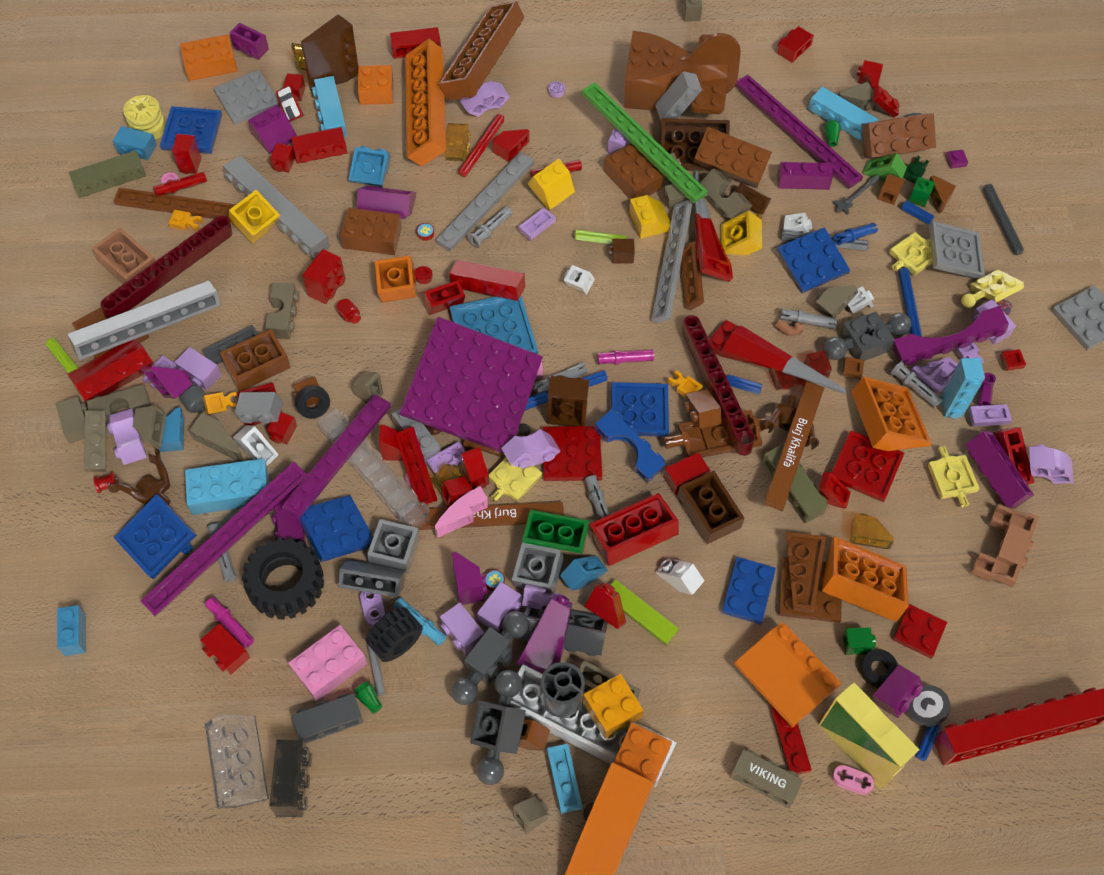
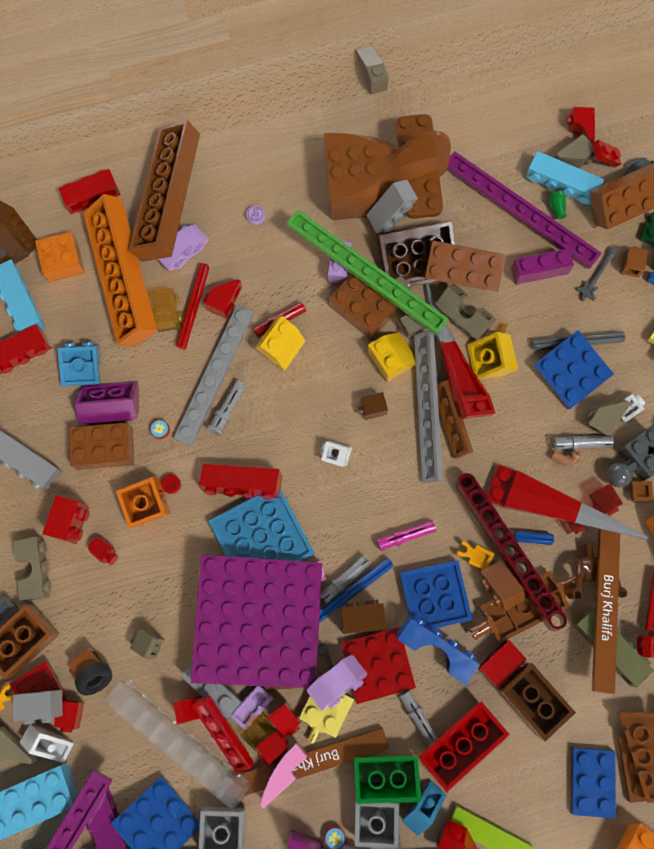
camera: 10 degrees left, 15 degrees up
magenta plate [282,395,391,519] -> none
red brick [423,280,465,315] -> none
lavender plate [518,207,556,241] -> none
lime axle [575,230,627,244] -> none
white slope [655,558,705,595] -> none
reddish brown plate [736,183,772,215] -> none
red brick [777,26,814,63] -> none
white bracket [784,212,812,233] -> none
blue pin [833,223,878,245] -> none
bright green slope [863,153,907,182] -> none

